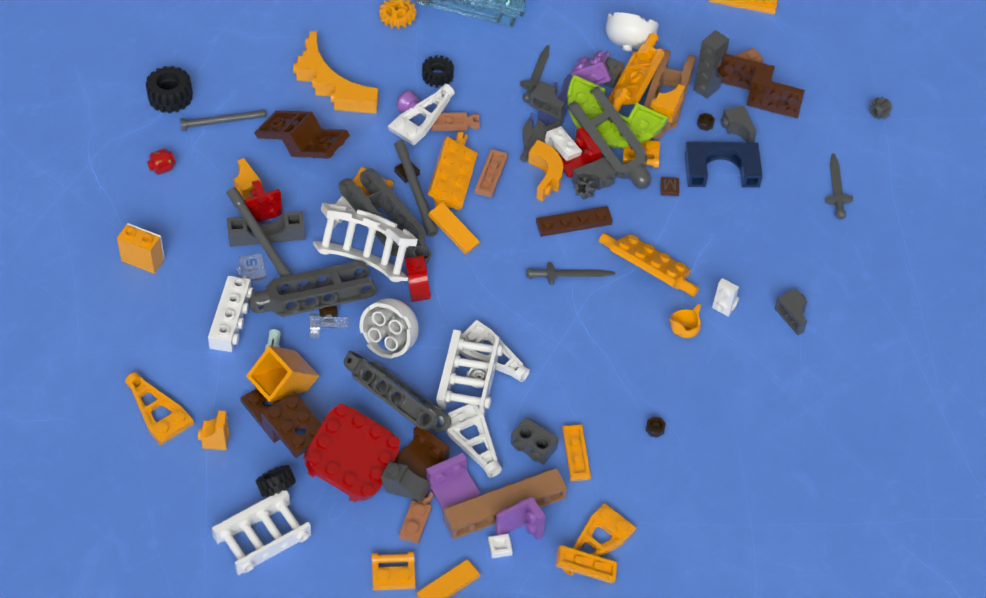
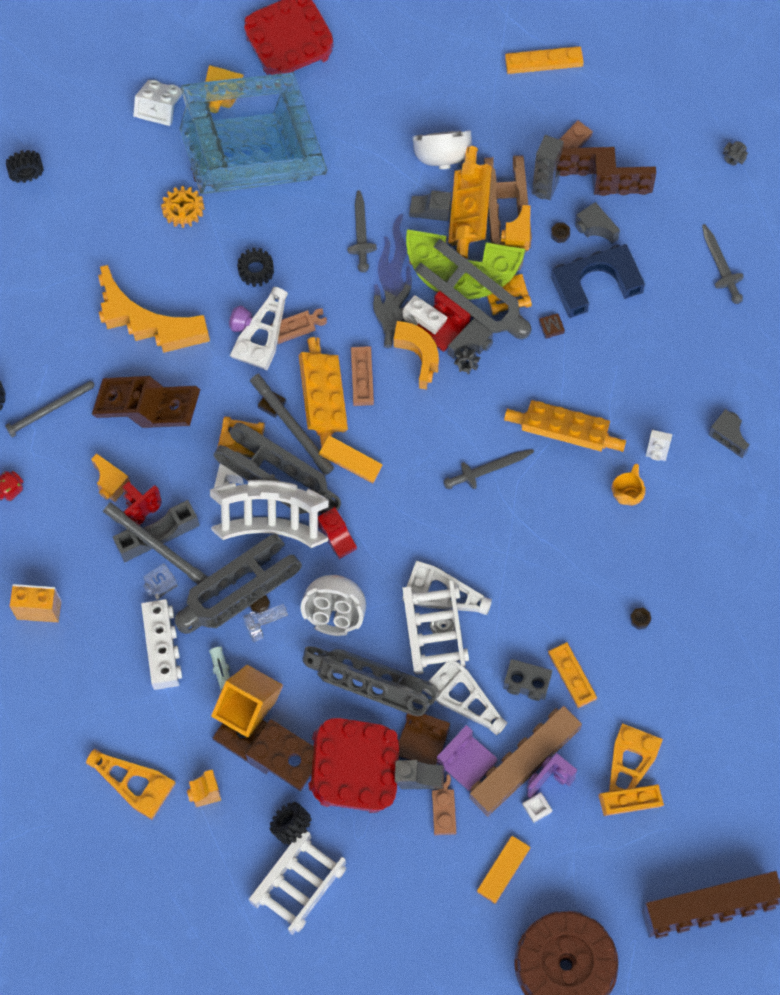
camera: 15 degrees left, 15 degrees up
light orange plate [372,551,415,590] -> none
dark grey arch [530,81,565,120] -> none
reddish brown plate [536,206,613,237] -> none
medium lavender bracket [571,50,612,85] -> none

